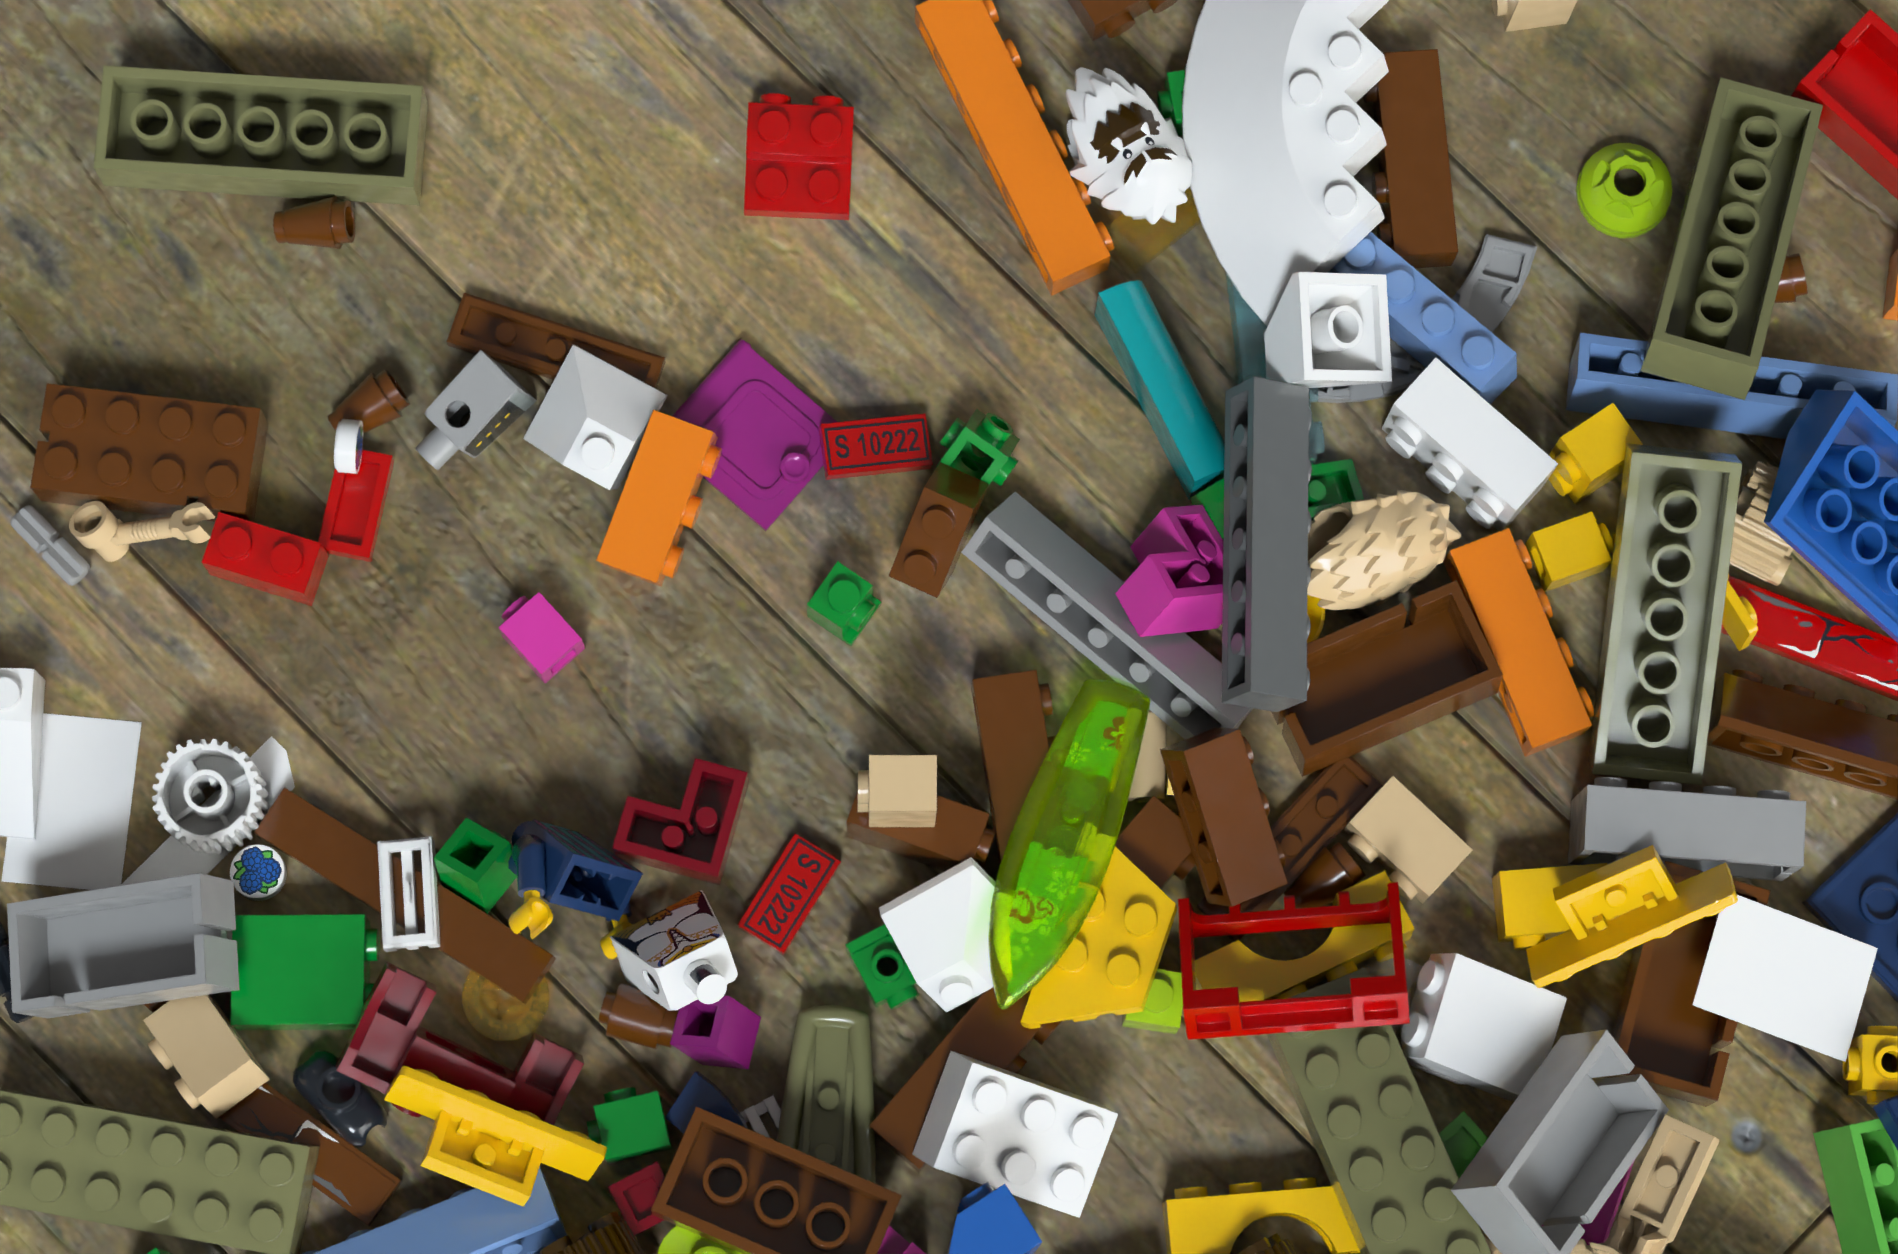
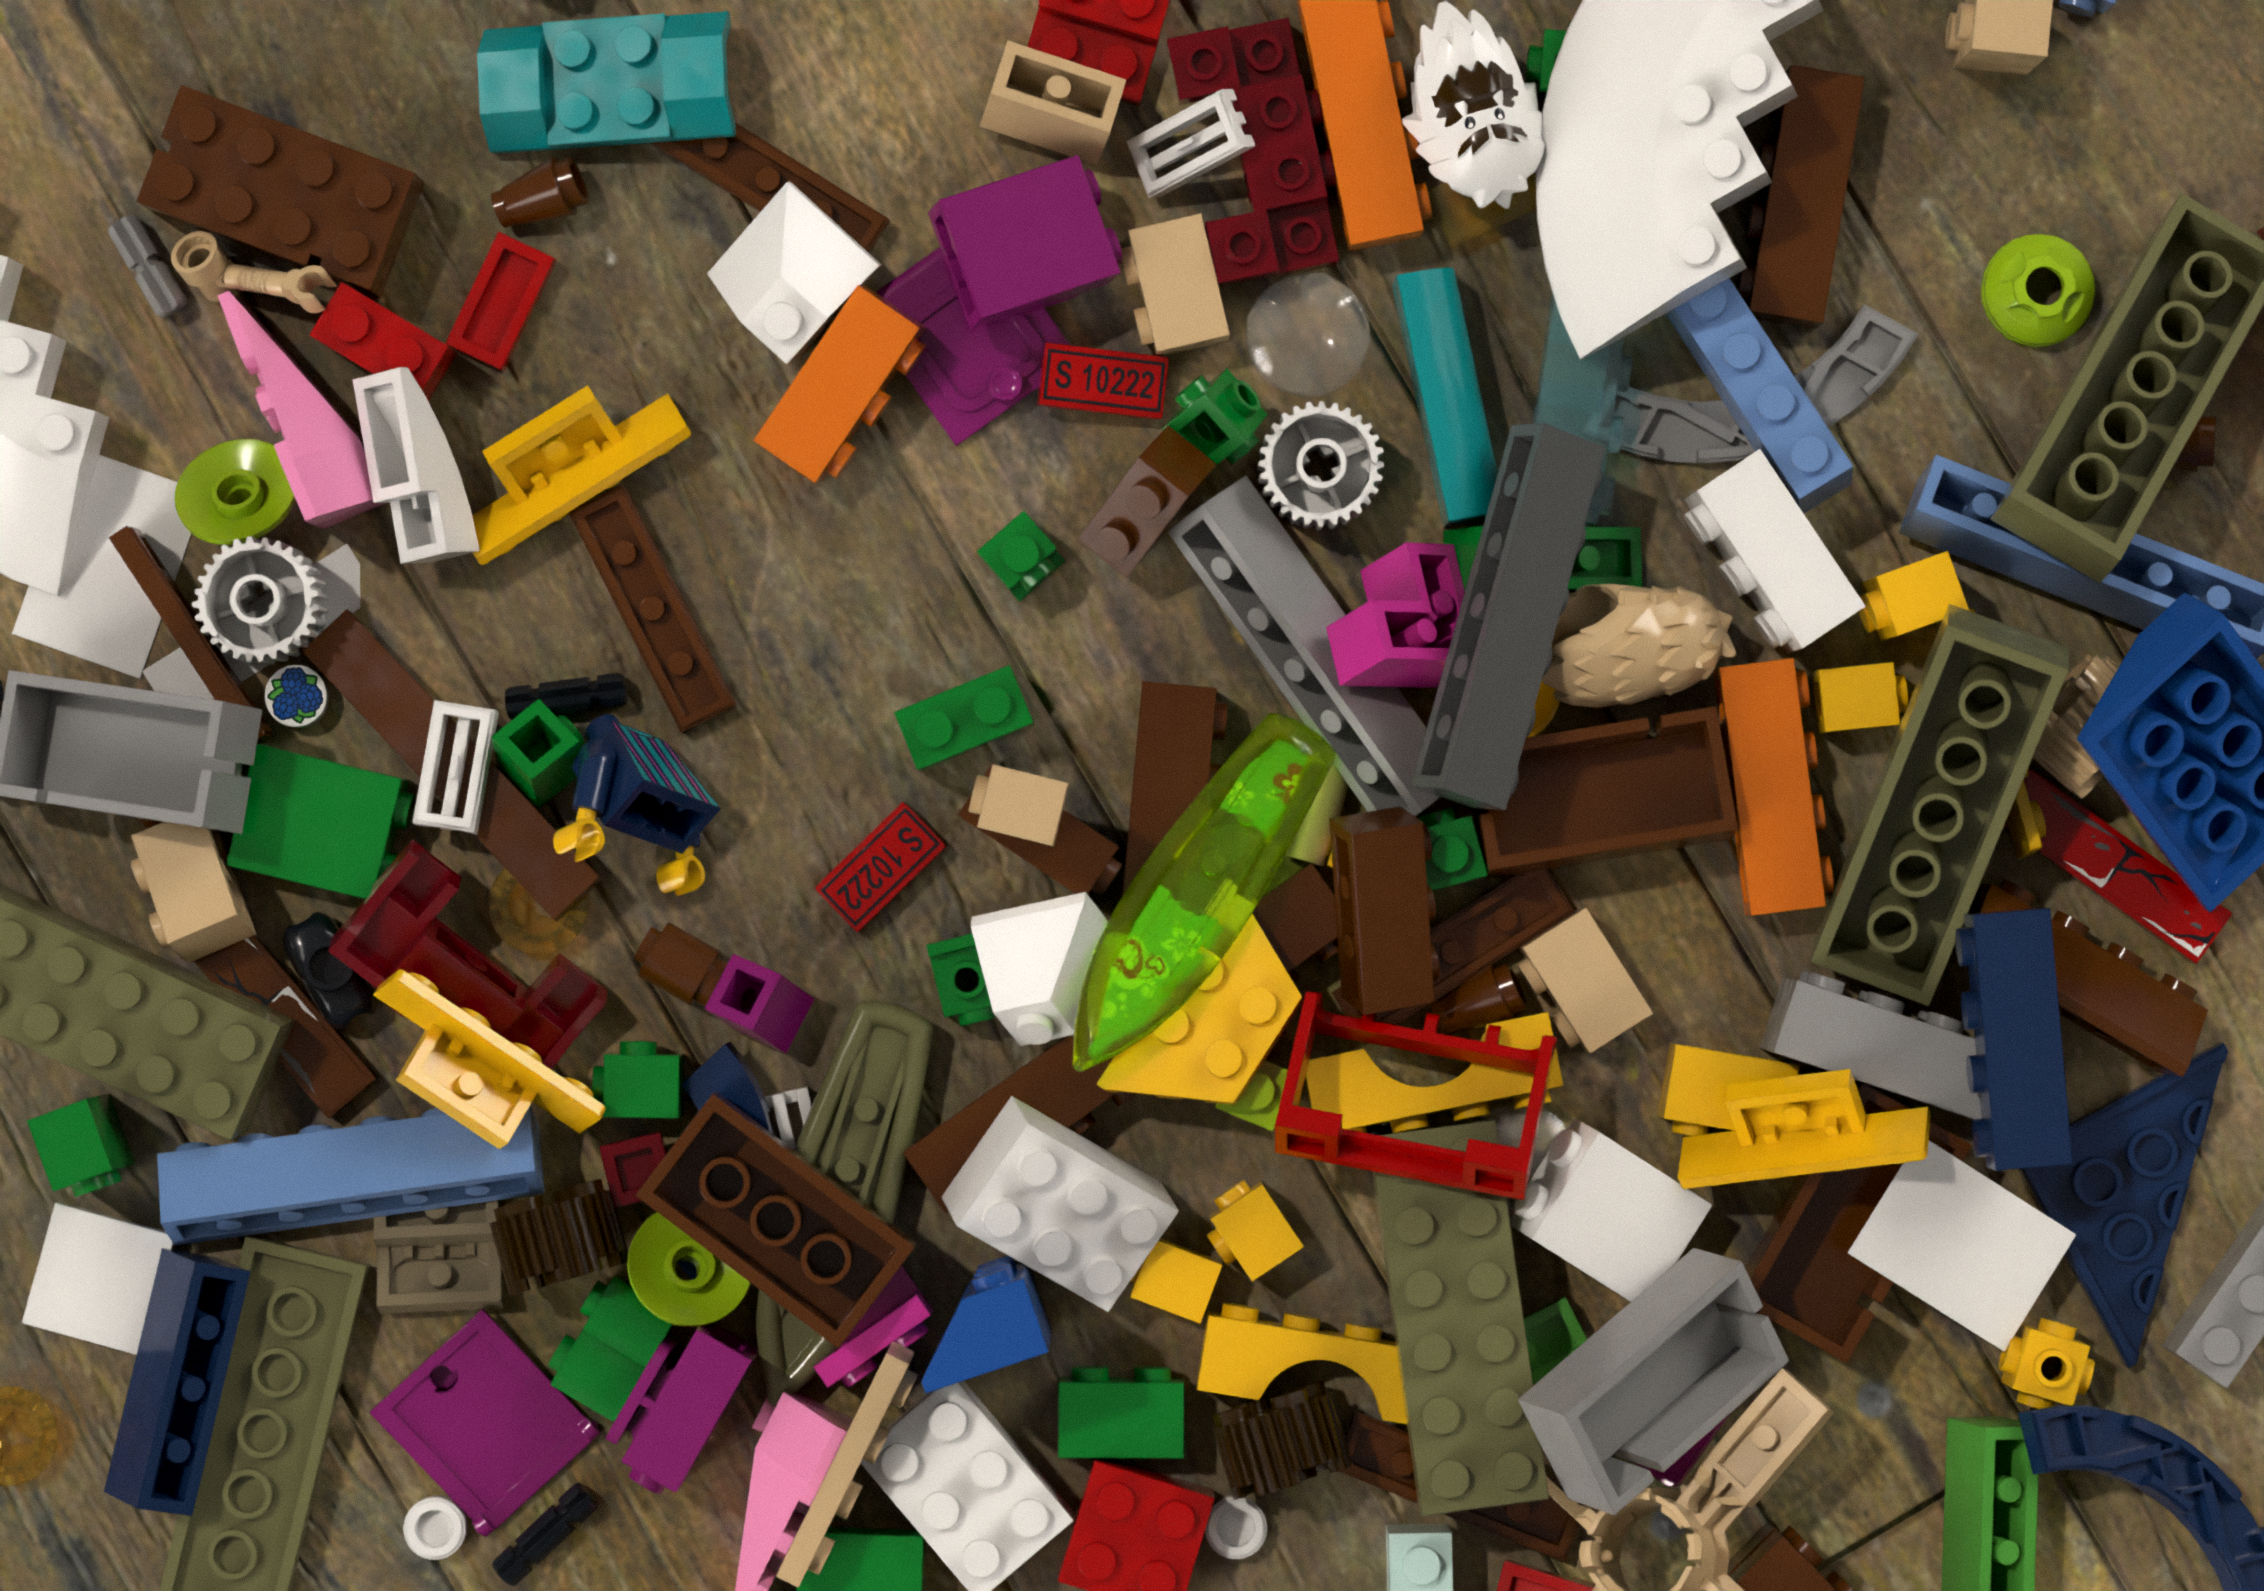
camera: 20 degrees right, 10 degrees up
white tile [334,419,363,474] -> none
light grey torso [415,350,537,470] -> none
dark pink brick [498,592,585,684] -> none
white torso [610,890,738,1011] -> none
dark red brick [612,758,749,885] -> none
white slope [1264,272,1392,388] -> none
none -> reddish brown tile [108,526,273,744]
none -> lime dish [174,439,296,545]
none -> bright pink wedge [217,291,385,529]
none -> white slope [353,367,480,564]
none -> yellow bracket [472,385,691,565]
none -> teal piece [477,11,736,154]
none -> black axle [505,673,628,720]
none -> reddish brown tile [569,484,738,734]
none -> green brick [894,665,1035,772]
none -> magenta brick [928,155,1122,330]
none -> tan brick [980,40,1126,165]
none -> tan brick [1121,213,1230,356]
none -> white tile [1126,89,1256,198]
none -> yellow brick [1130,1238,1222,1324]
none -> dark red bracket [1167,17,1340,287]
none -> yellow brick [1207,1179,1304,1282]
none -> clear dish [1246,272,1370,397]
none -> white brick [1257,401,1384,531]
none -> green brick [1418,807,1488,891]
none -> dark blue brick [1956,908,2073,1171]

